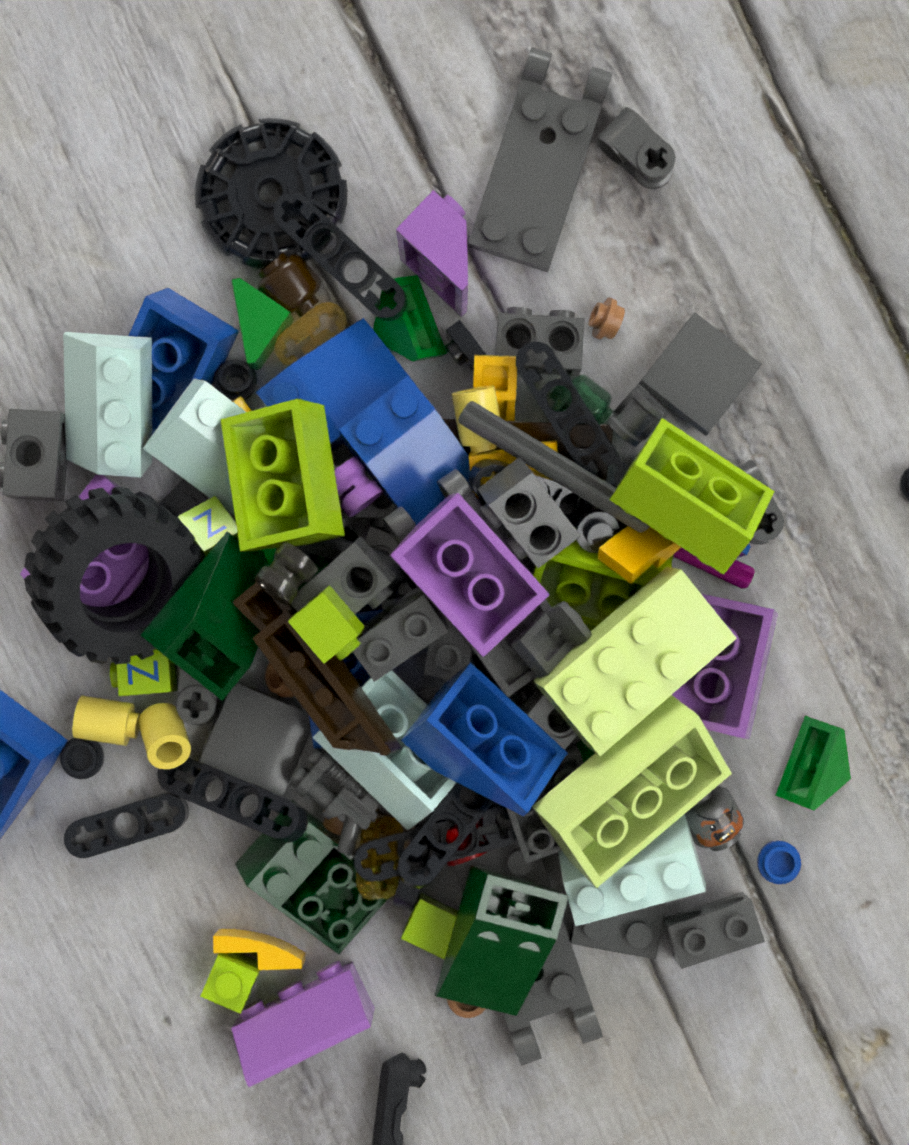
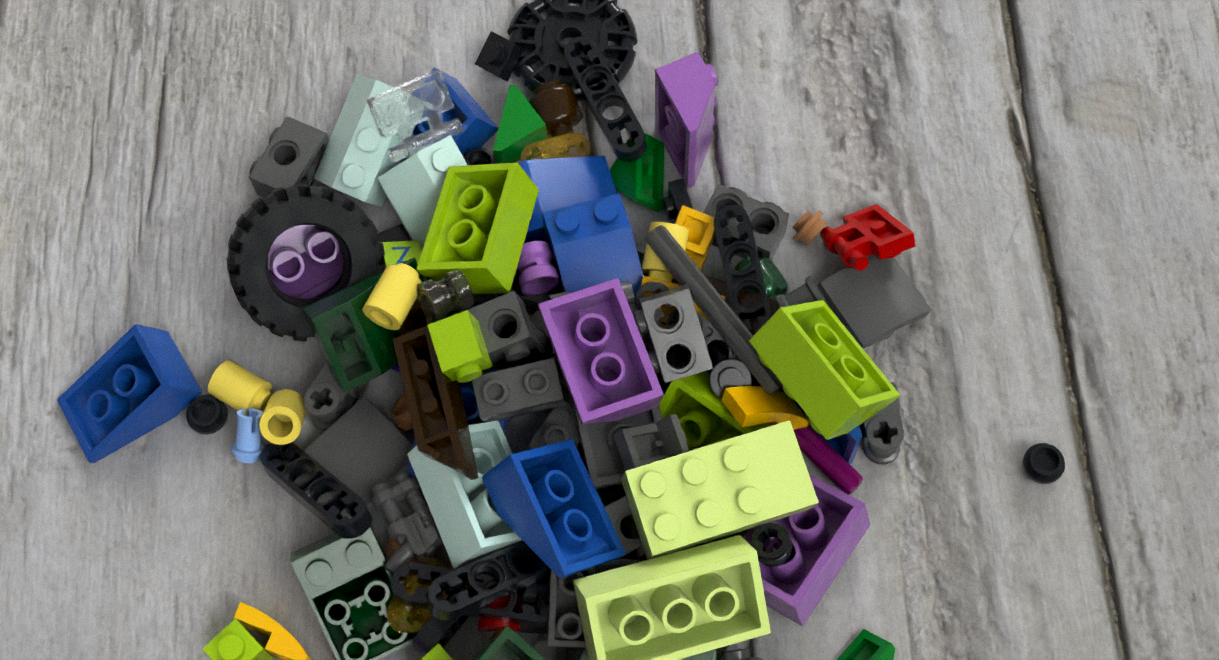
camera: 25 degrees right, 20 degrees down
black beam [64,792,189,858] -> none
lime brick [110,649,178,696] -> none
dark grey hinge [468,47,612,272] -> none
dark grey piece [595,107,676,189] -> none
none -> light blue pin [231,408,264,463]
none -> light yellow brick [363,263,423,330]
none -> clear plate [367,70,463,163]
none -> black plate [475,31,524,82]
none -> black bush [751,522,793,567]
none -> red plate [820,204,916,271]

